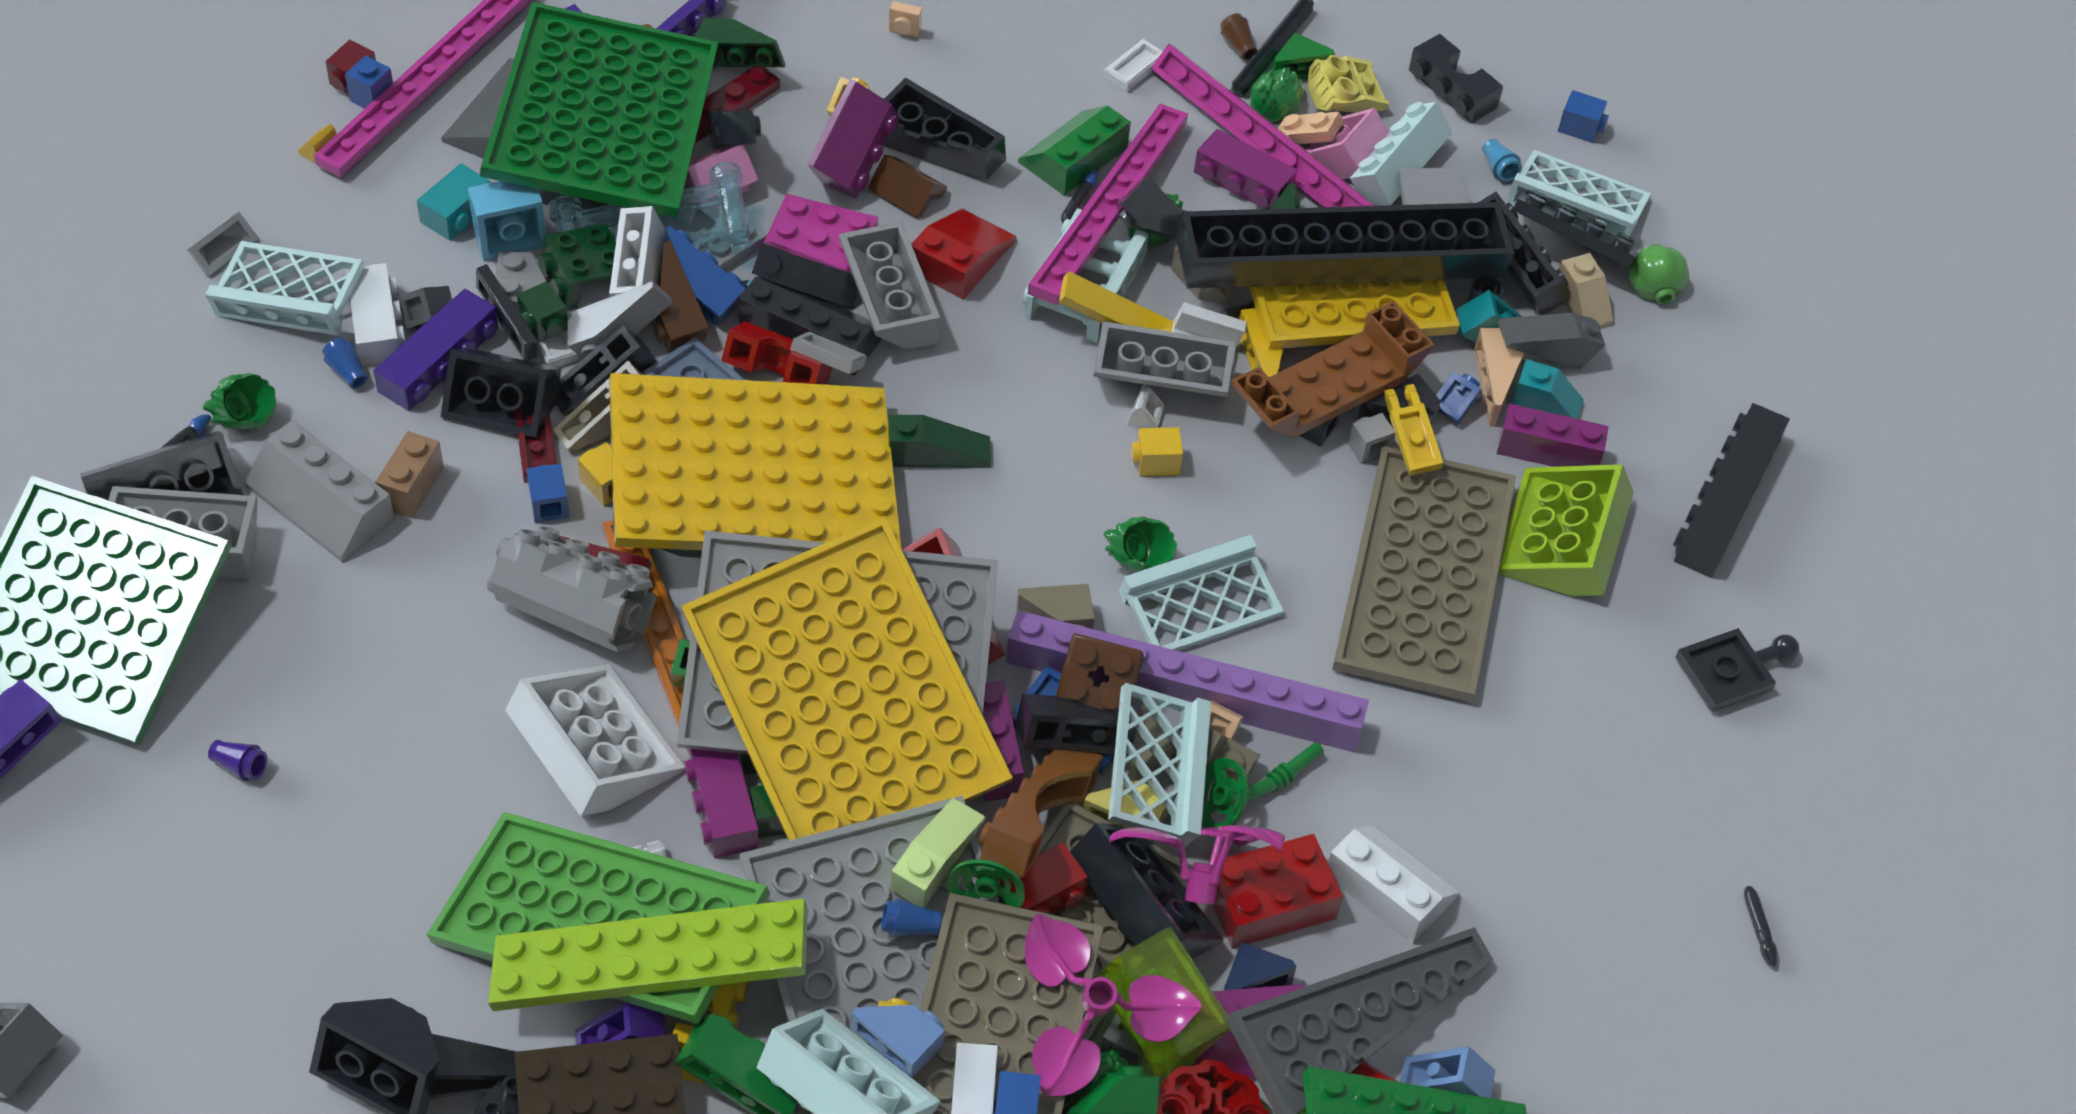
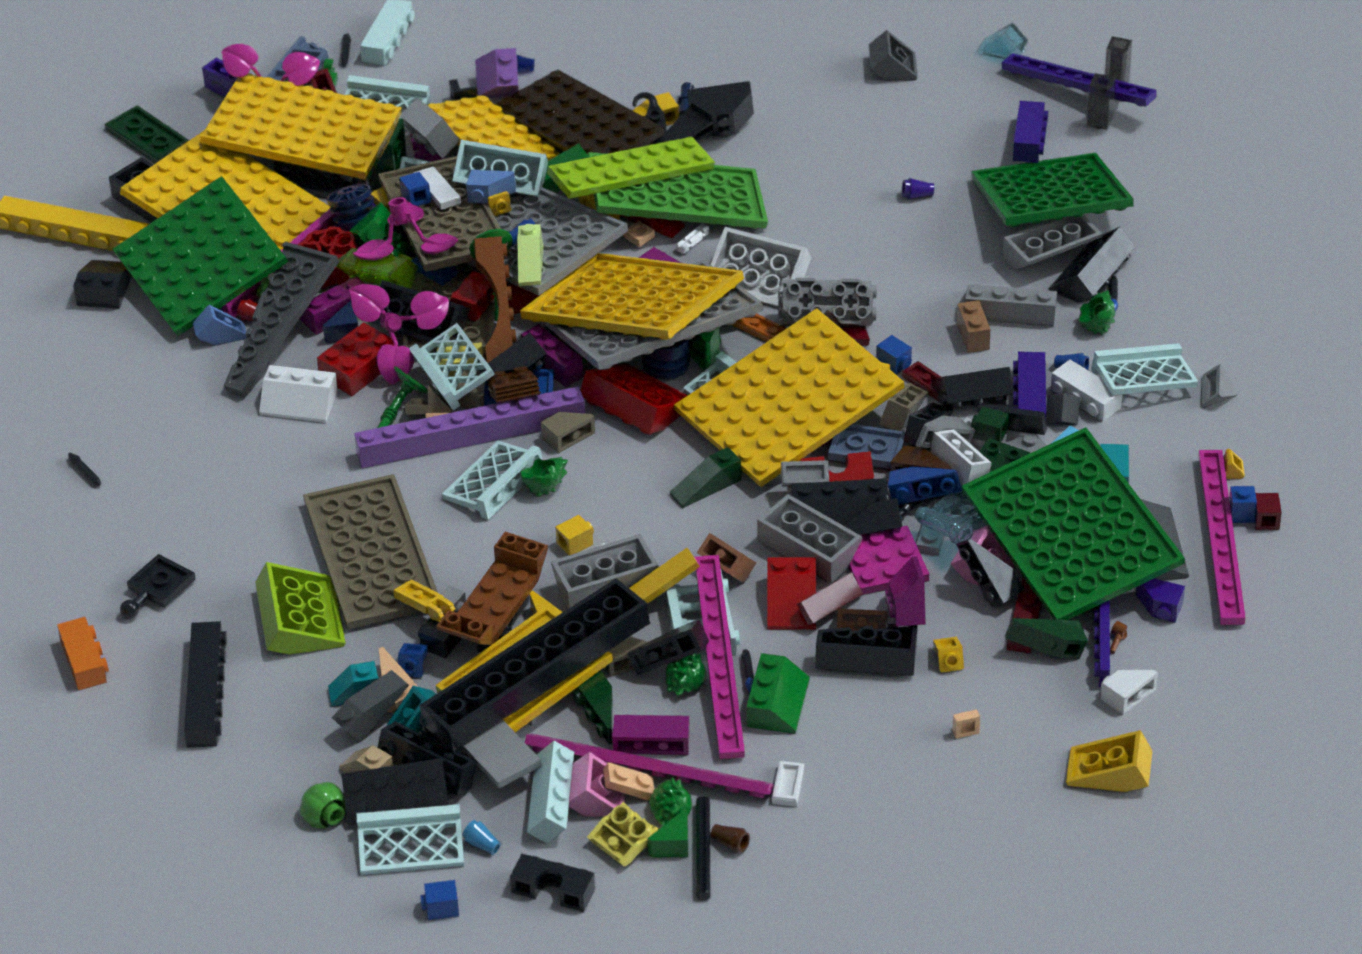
camera: 155 degrees right, 10 degrees down
magenta brick [1496,404,1609,467] -> none
none -> orange brick [57,617,109,691]
none -> nougat brick [697,532,756,583]
none -> tile [797,572,863,626]

